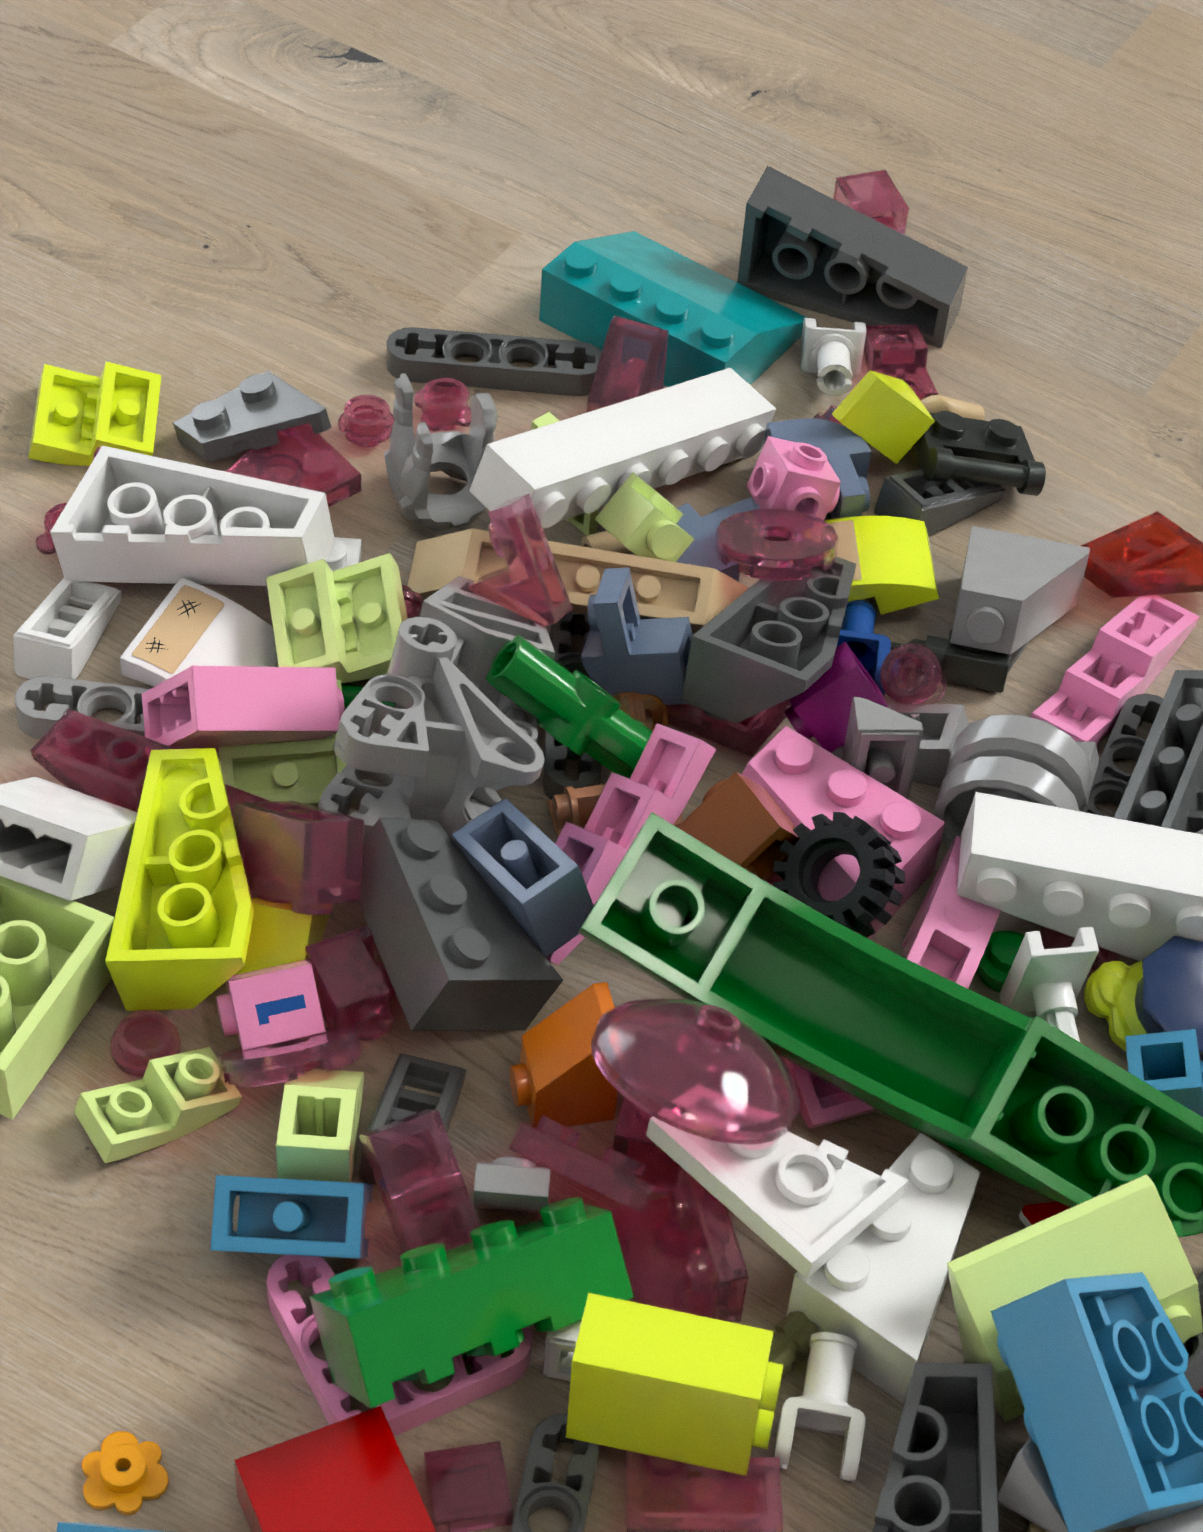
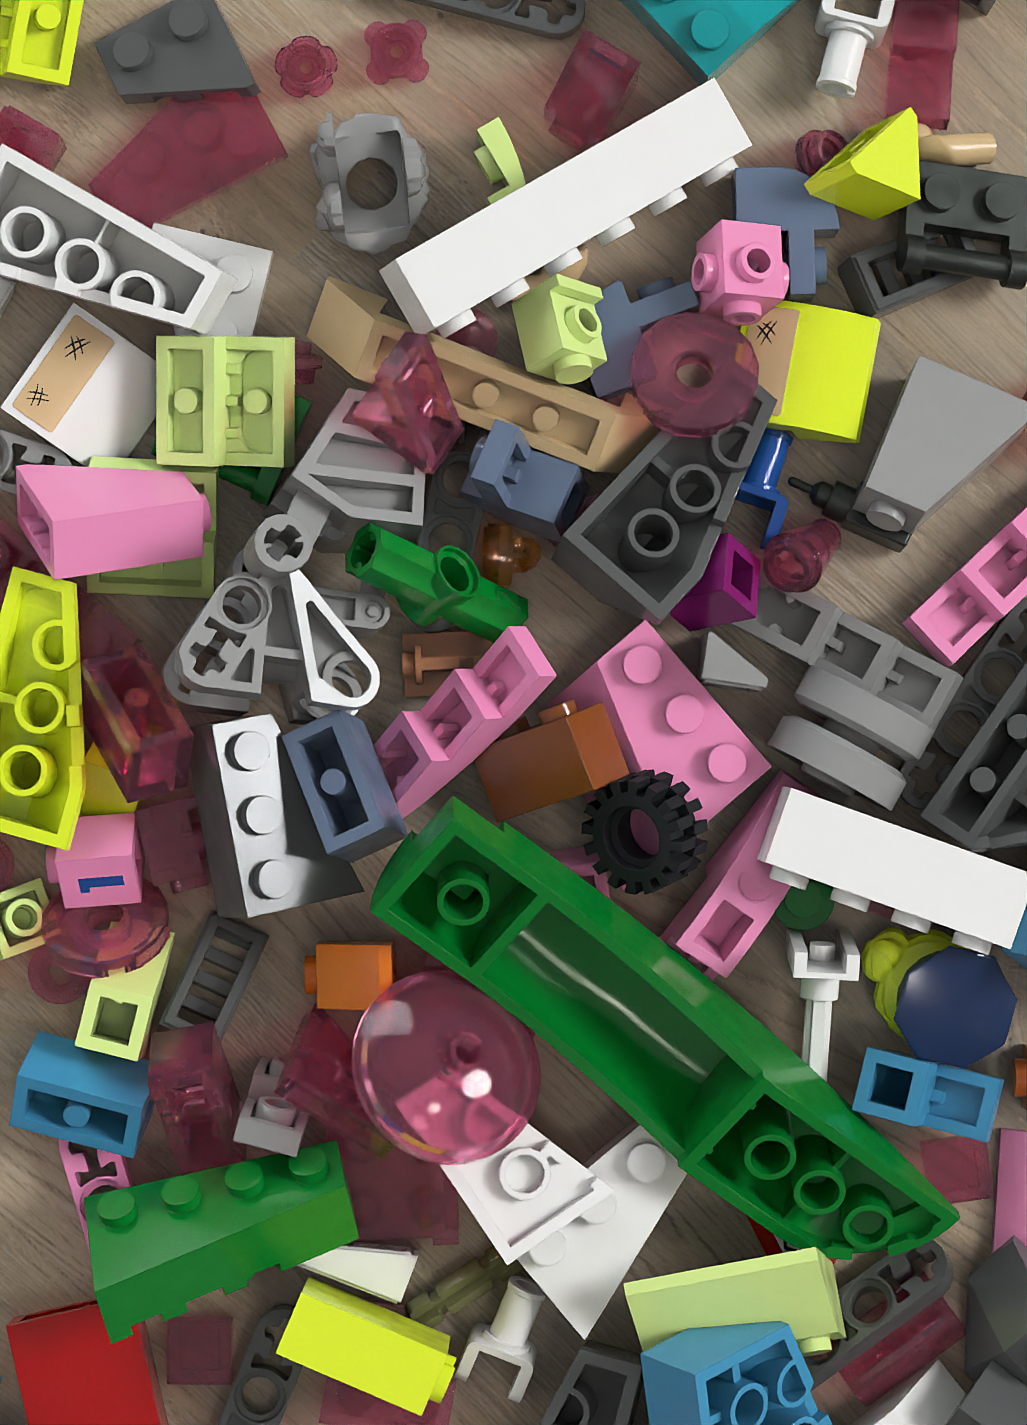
camera: 15 degrees right, 40 degrees up
none -> clear pink plate [28,940,93,1004]

